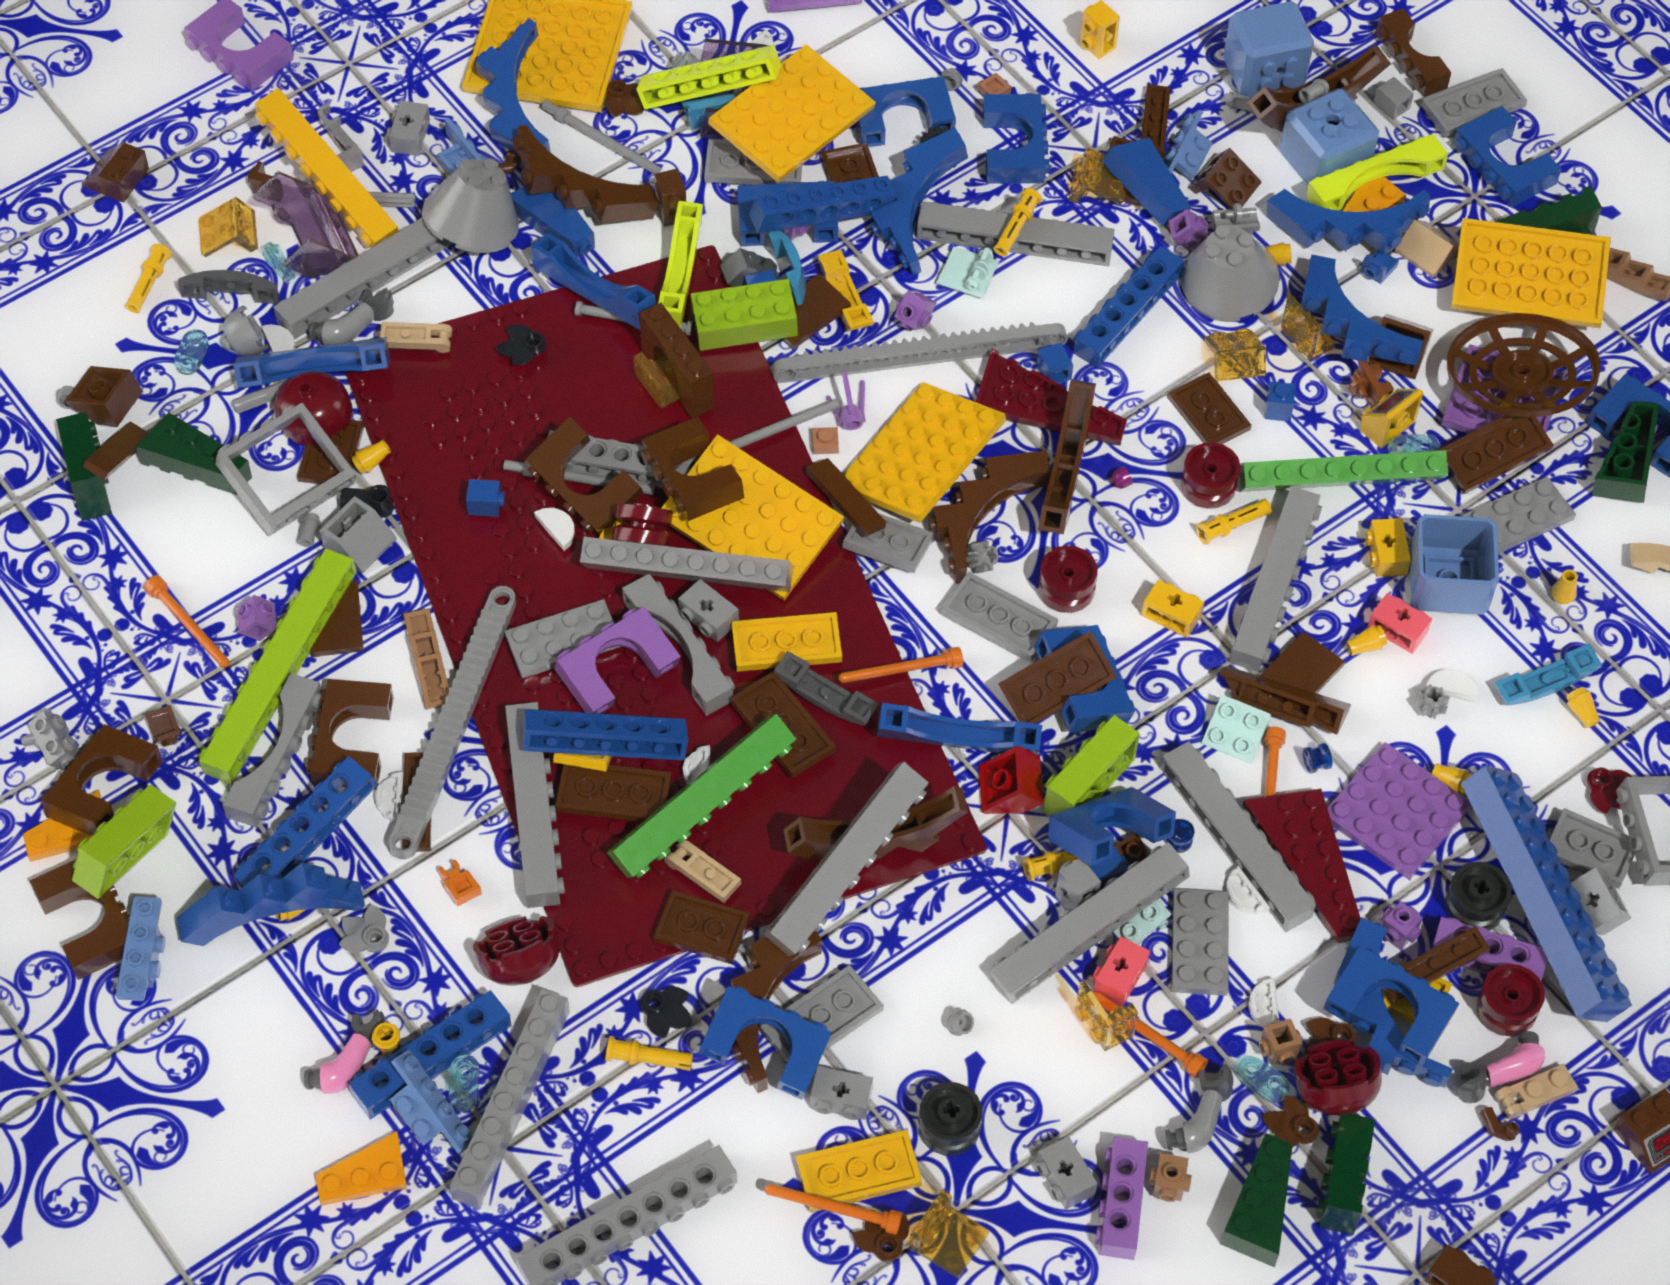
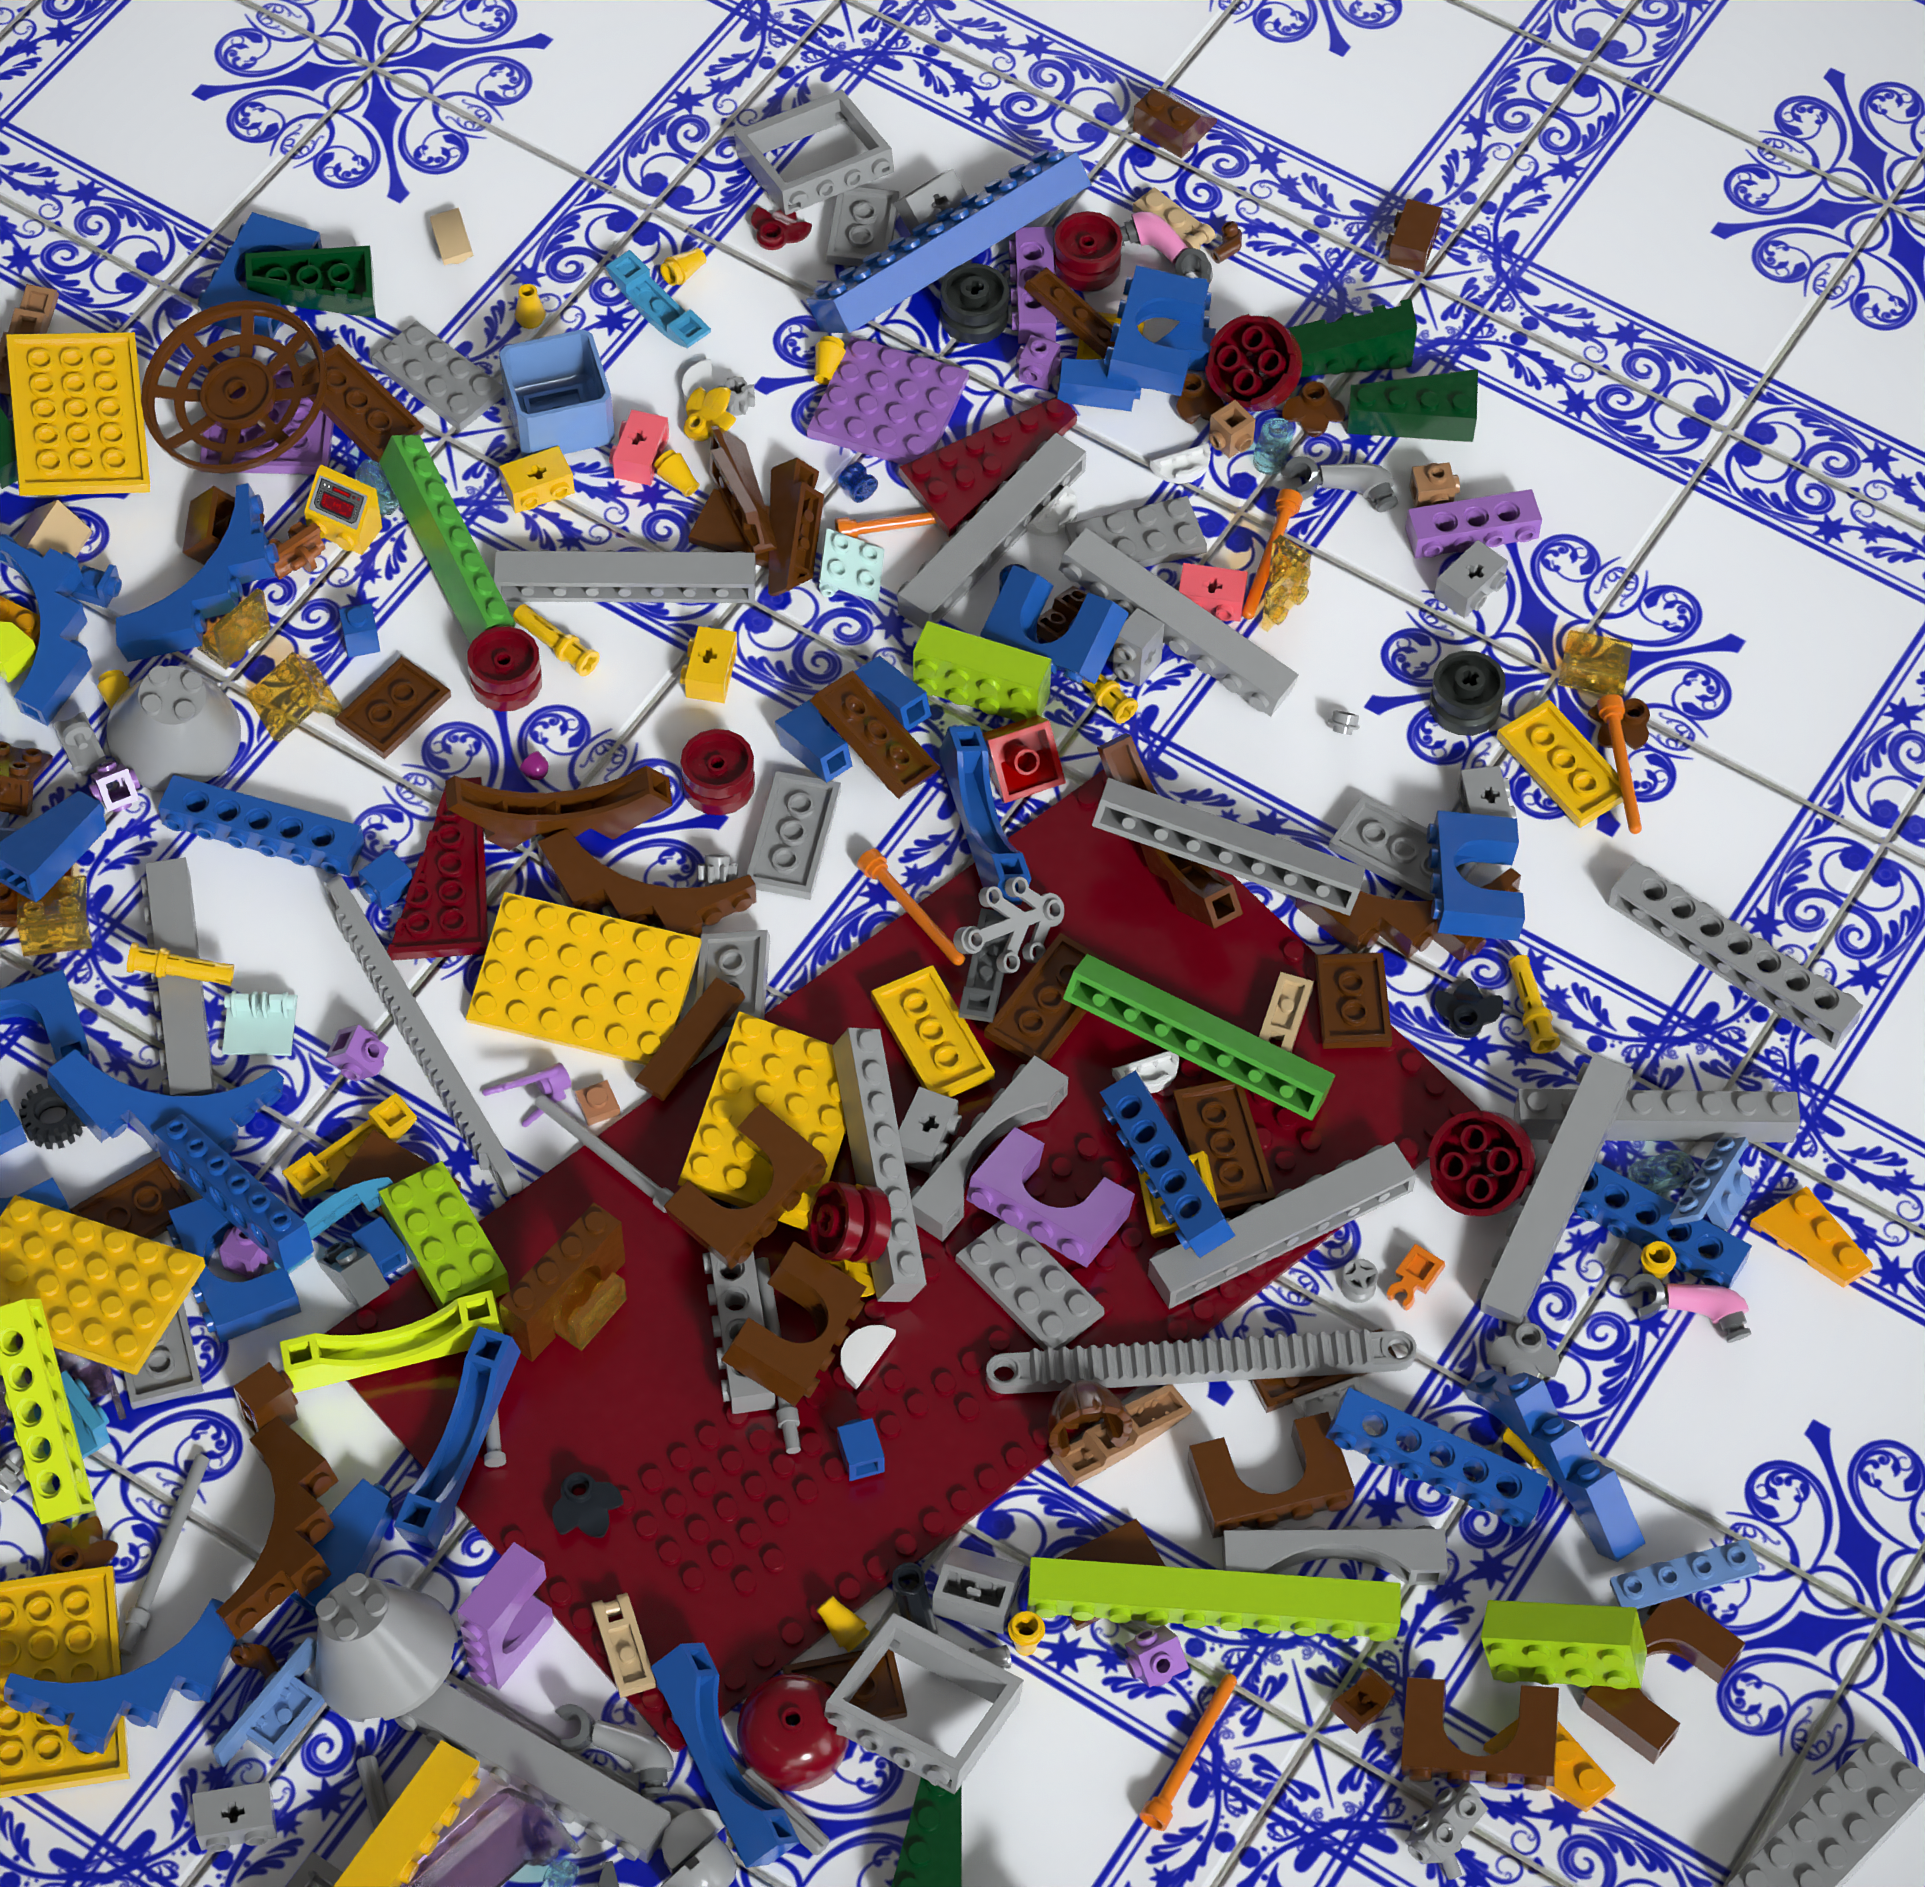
camera: 110 degrees left, 0 degrees up
none -> medium lavender arch [457,1542,554,1691]
none -> yellow plate [684,387,736,441]
none -> reddish brown wedge [710,426,778,554]
none -> light grey plant [953,877,1064,973]
none -> yellow cone [1008,1611,1045,1656]
none -> reddish brown hair [1047,1380,1133,1458]
none -> light grey wheel [1341,1259,1378,1303]
none -> light grey brick [1477,1054,1633,1327]

